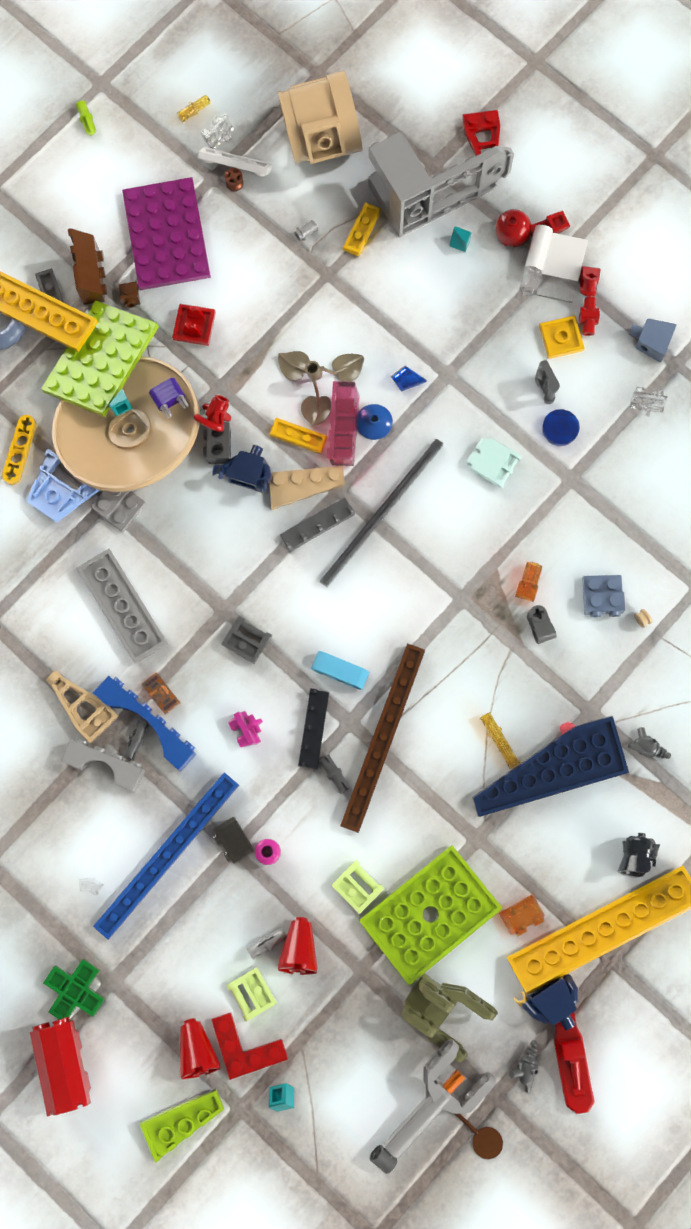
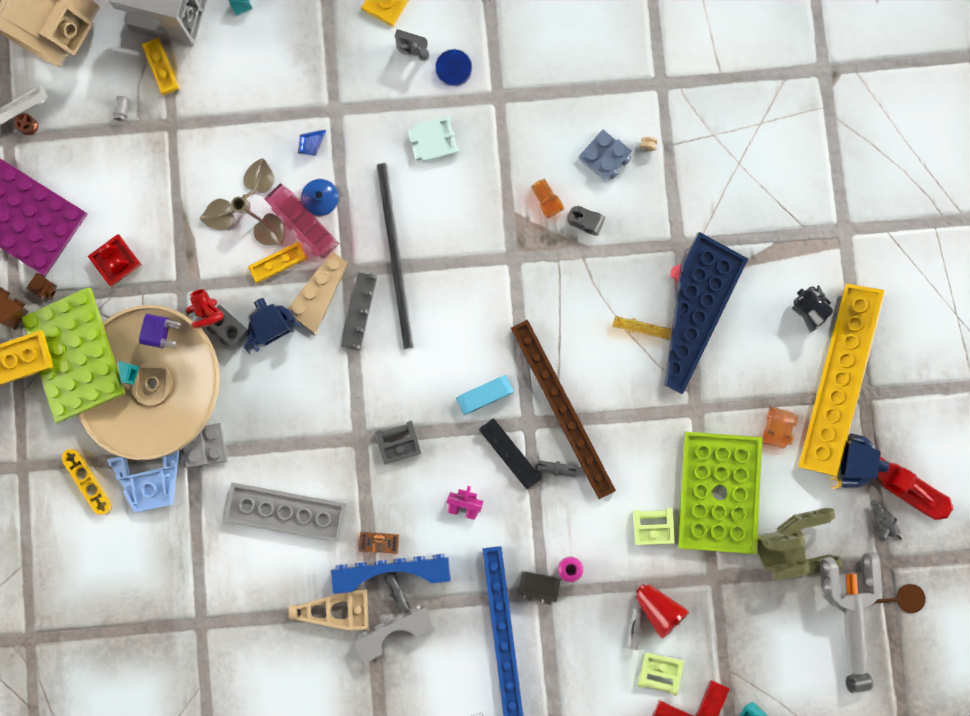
camera: 50 degrees left, 5 degrees up
dark grey piece [628,727,671,759] -> none

